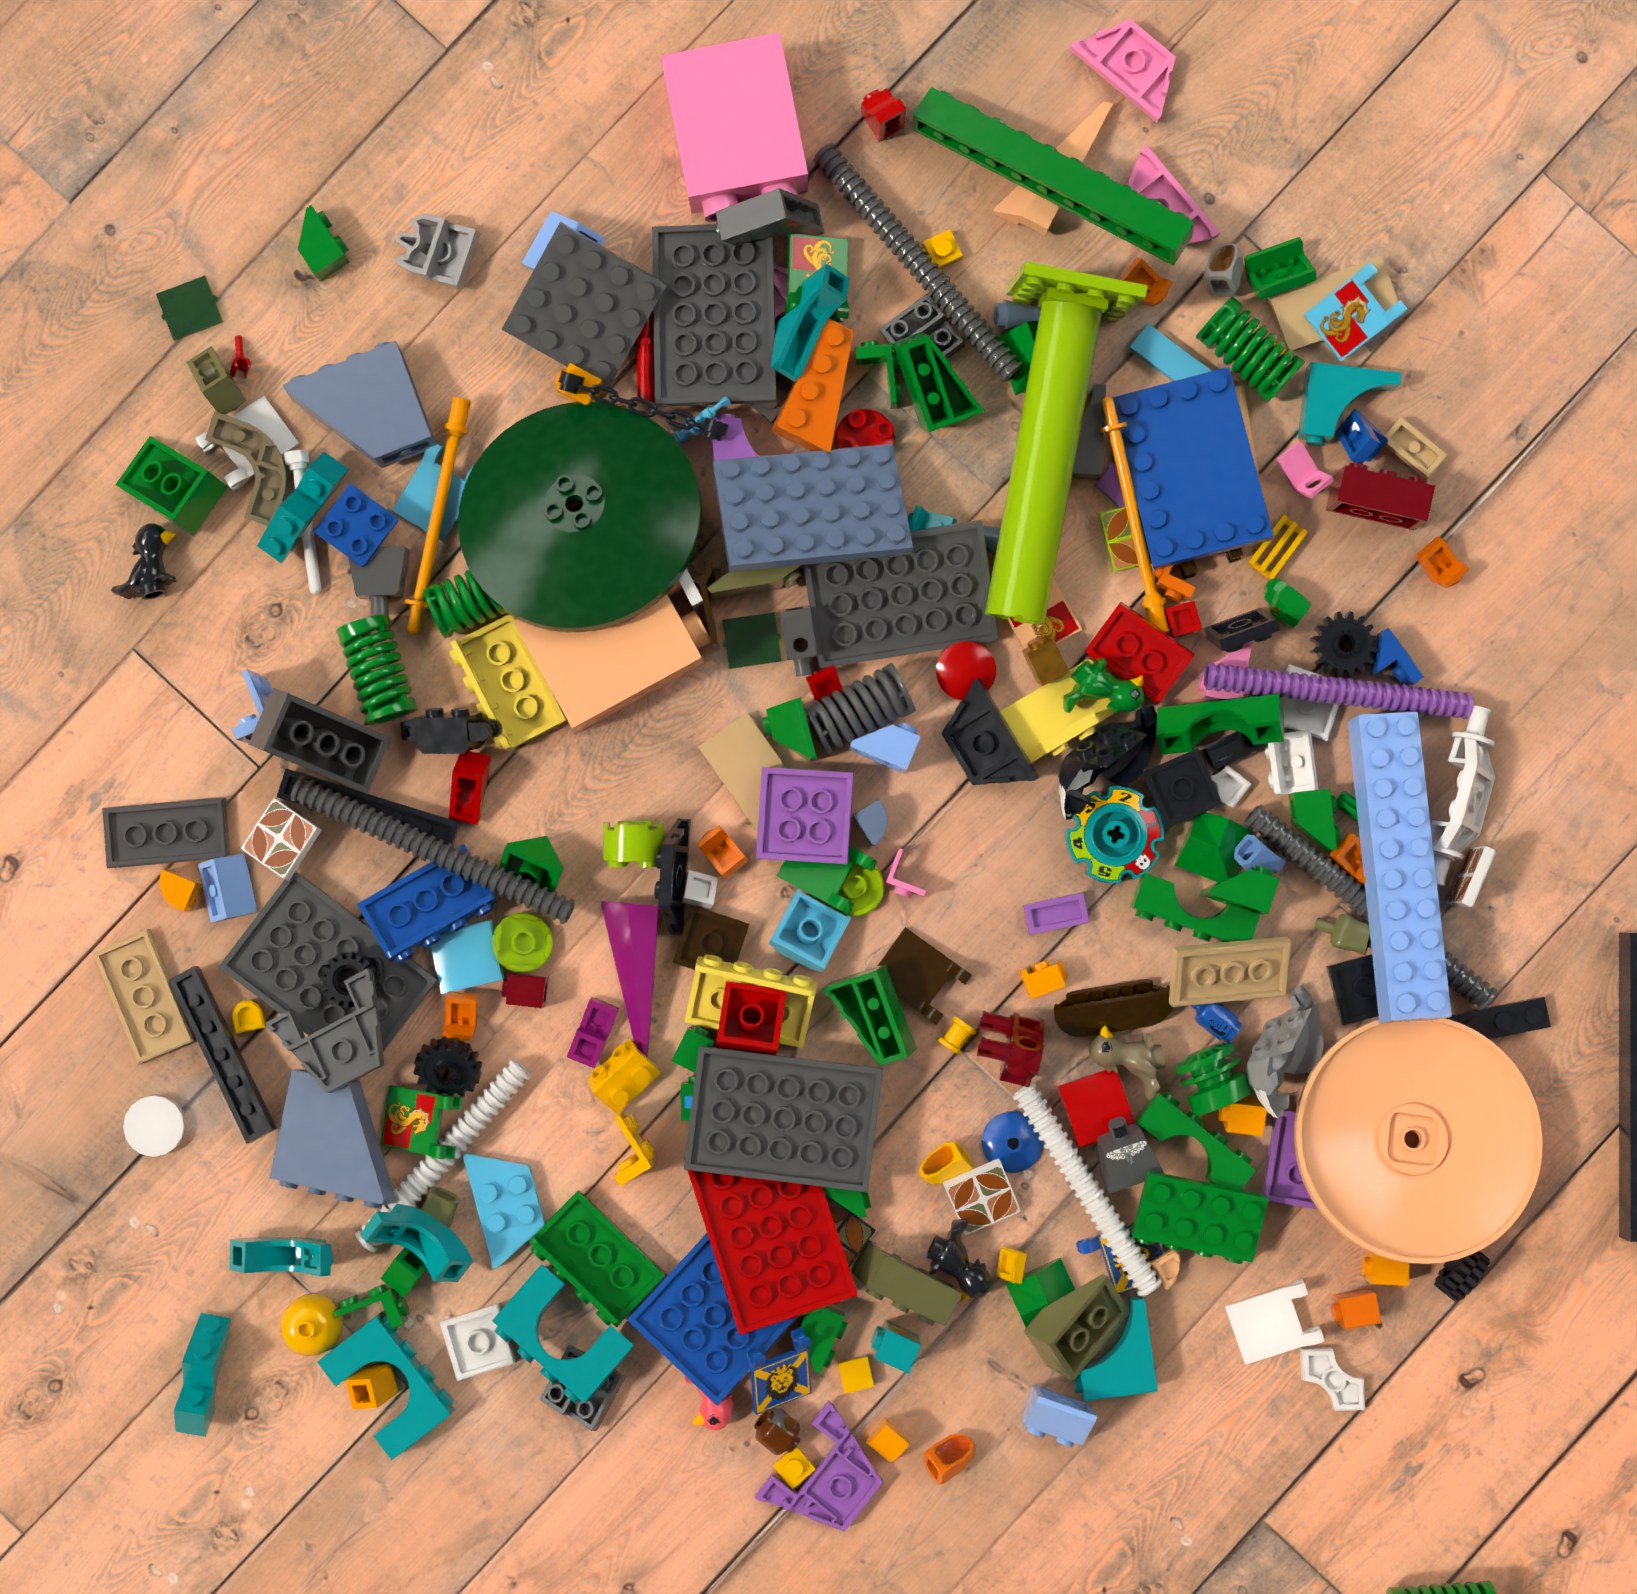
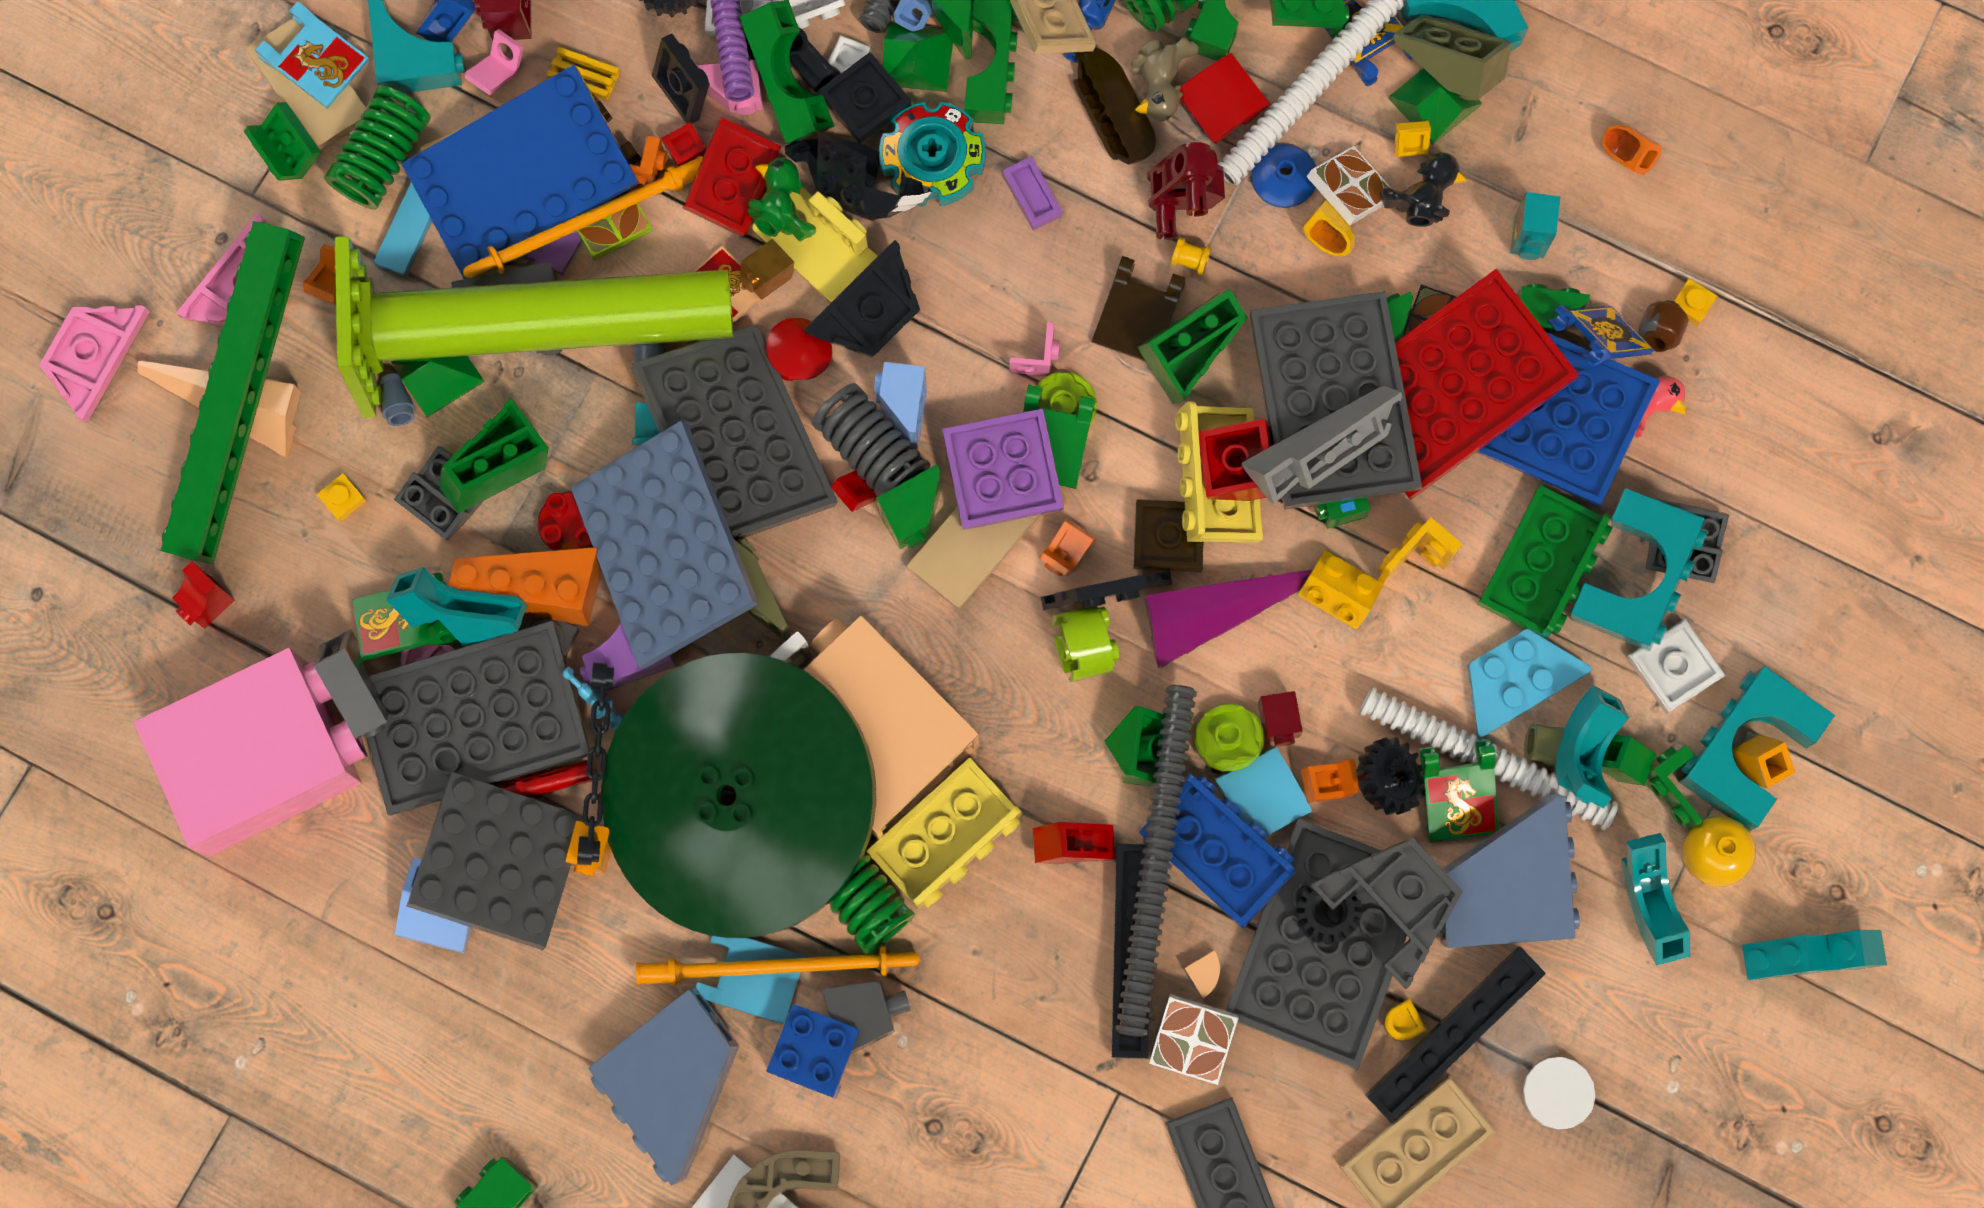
camera: 105 degrees left, 10 degrees down
light orange brick [160,869,202,912] -> none
light blue panel [198,854,257,923] -> none
light blue bracket [232,669,272,744] -> none
dark grey brick [248,688,391,794] -> none
teal arch [257,452,349,564] -> none
white piece [284,450,322,595] -> none
green piece [336,614,418,725] -> none
light grey plate [394,214,481,290] -> none
black hinge [400,707,503,754] -> none
magenta slope [567,997,620,1069] -> none
green brick [672,1025,716,1073] -> none
white plate [681,870,718,909] -> none
dark brown flag [687,561,720,651] -> none
clear green piece [722,612,782,669] -> none
medium lavender wing [754,1400,883,1532] -> none
medium azure slope [769,889,851,972] -> none
dark grey torso [779,605,818,676] -> none
dark grey piece [813,143,1024,382] -> none
yellow tile [838,1355,874,1394] -> none
olive wedge [851,1240,962,1326] -> none
sand blue brick [853,799,887,846] -> none
green bracket [855,341,902,409] -> none
light orange brick [866,1418,910,1463] -> none
light orange brick [1018,960,1068,999] -> none
light blue slope [1021,1385,1097,1447] -> none
dark grey torso [1097,1117,1164,1194] -> none
light grey rock [1203,243,1244,297] -> none
green rock [1264,578,1312,630] -> none
none -> light nougat tile [1184,950,1220,1000]
none -> light grey wedge [1242,386,1402,503]

